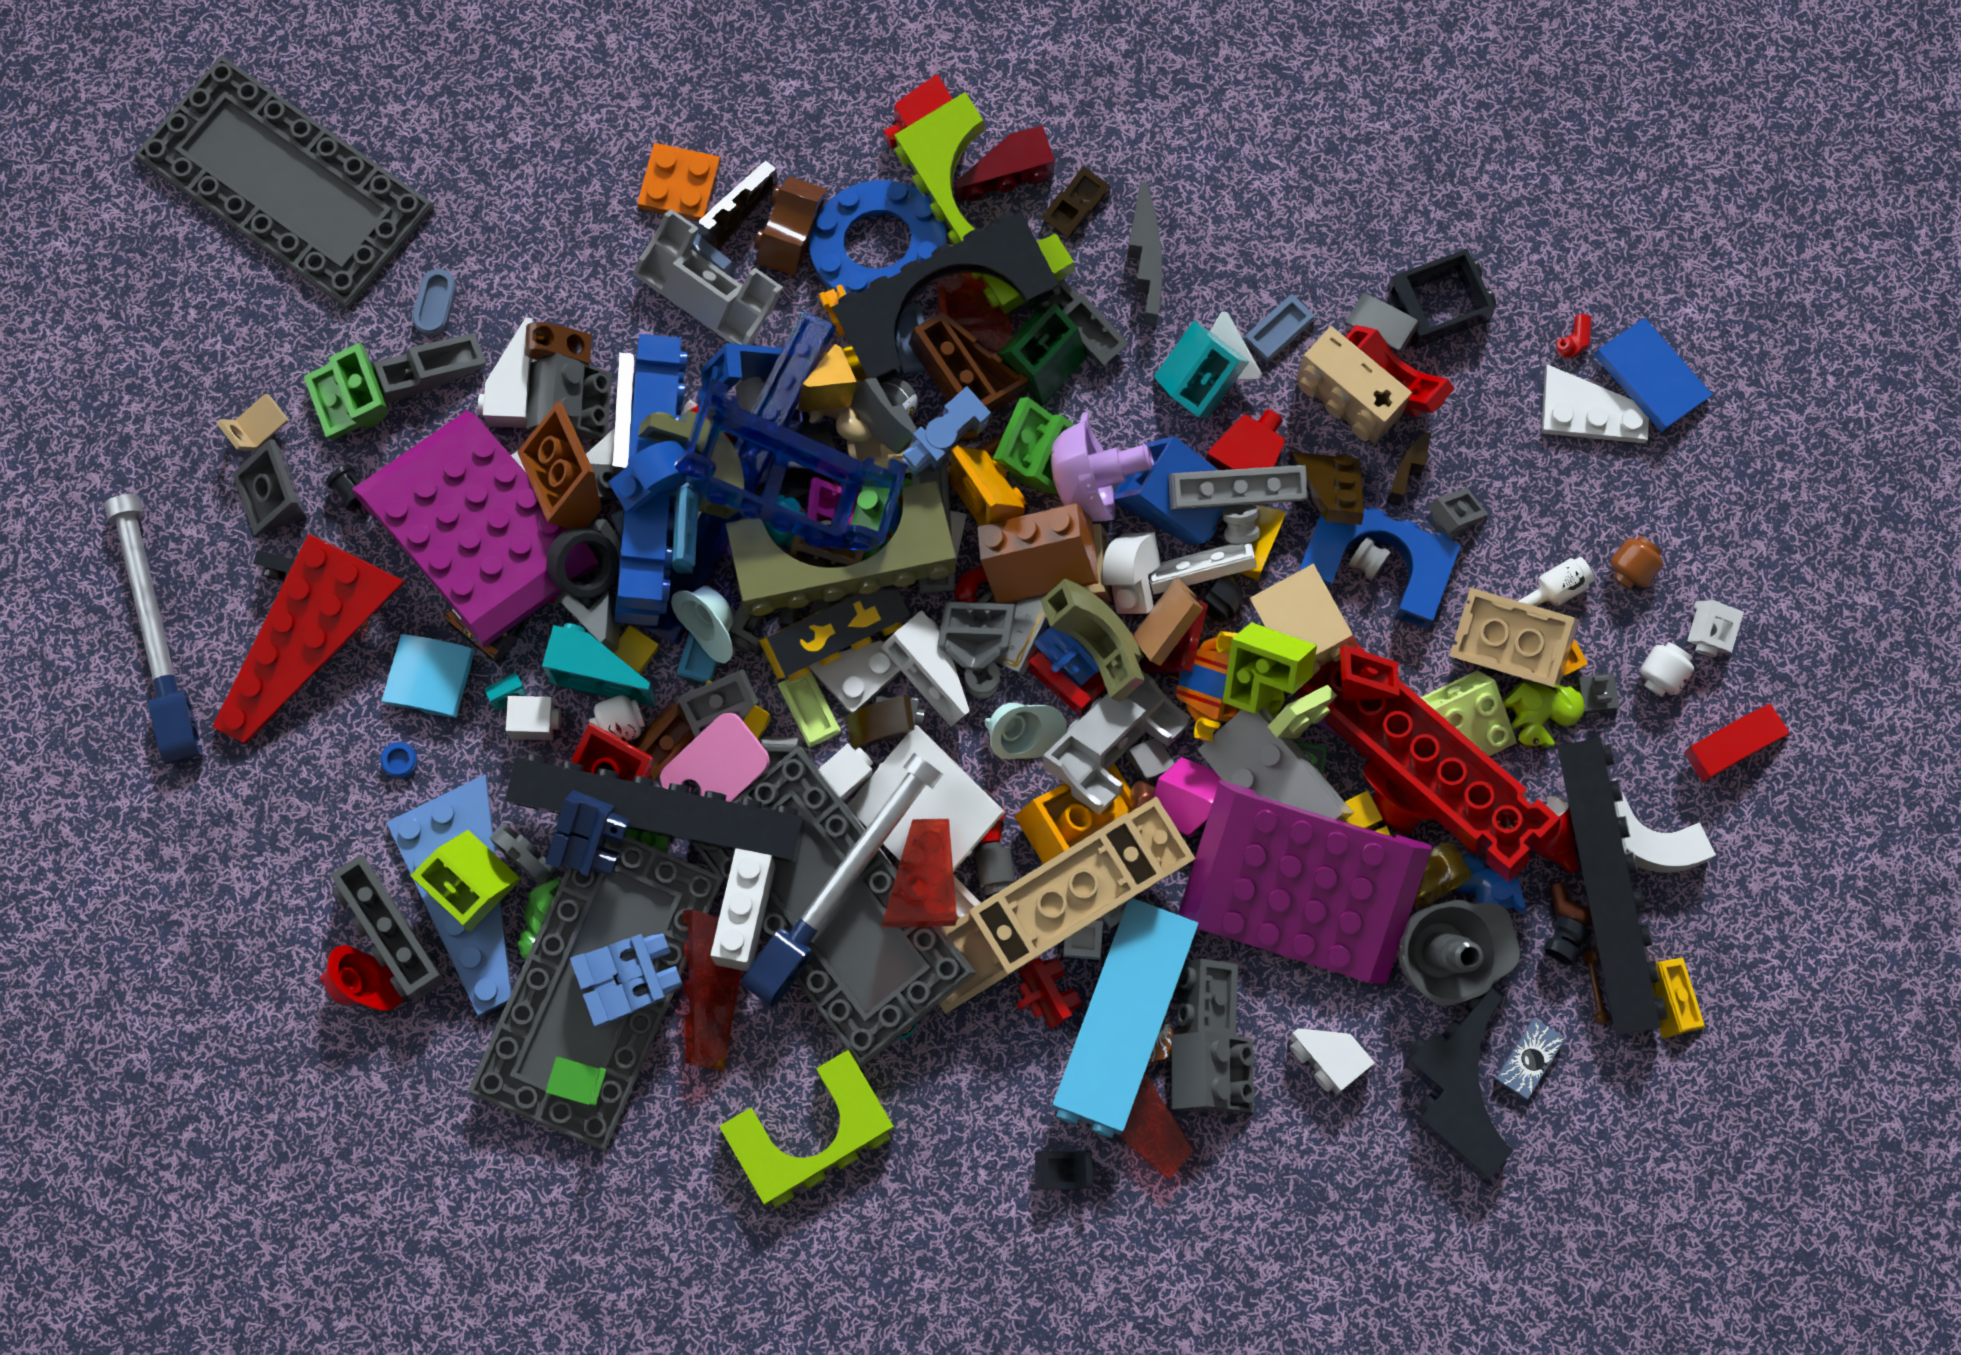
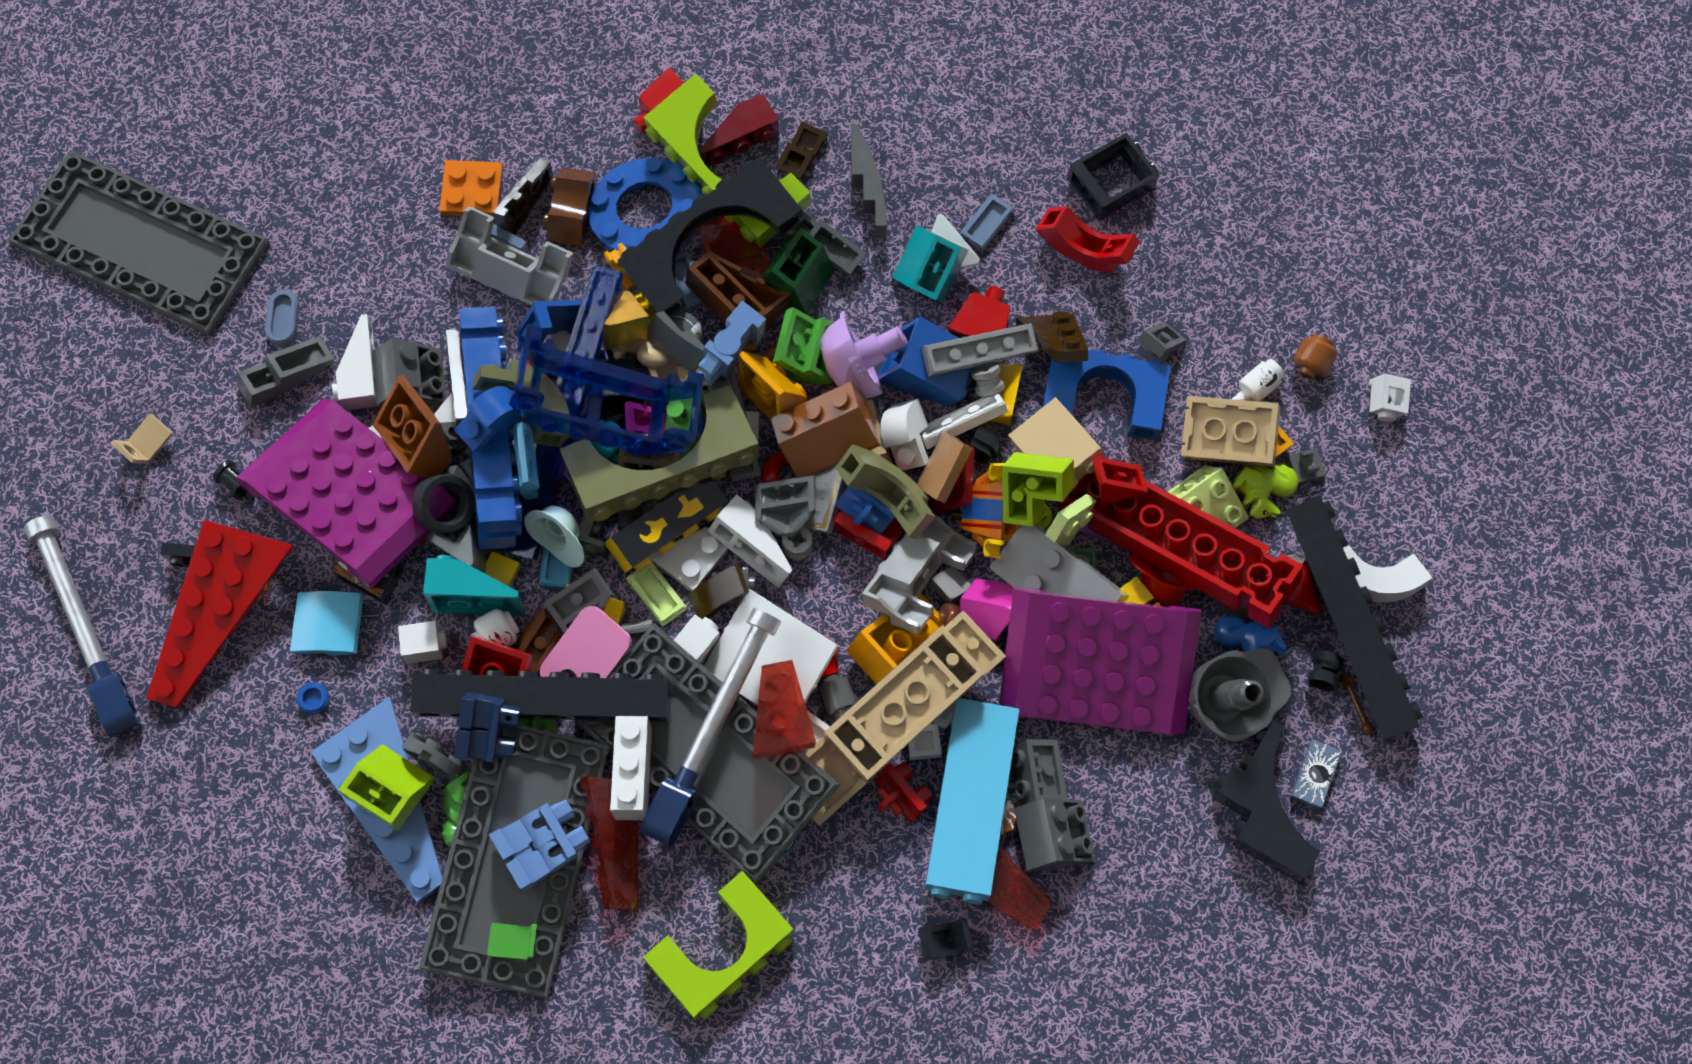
camera: 10 degrees left, 5 degrees down
dark grey slope [232,440,307,536] -> none
bright green brick [304,343,388,441] -> none
red piece [319,945,404,1011] -> none
dark grey brick [330,854,446,1002] -> none
teal slope [484,673,527,711] -> none
reddish brown leg [524,322,592,364] -> none
light aqua piece [984,703,1066,759] -> none
white slope [1289,1028,1375,1095] -> none
tan piece [1296,326,1412,445] -> none
slope [1345,292,1420,353] -> none
light grey wheel [1348,536,1391,581] -> none
dark brown slope [1386,432,1431,506] -> none
clear yellow piece [1414,842,1472,906] -> none
white wing [1542,365,1649,443] -> none
copper arm [1548,883,1593,927] -> none
red arm [1556,314,1592,359] -> none
blue tile [1594,317,1713,433] -> none
white head [1640,642,1694,697] -> none
yellow slope [1654,958,1705,1038] -> none
red slope [1684,703,1790,783] -> none

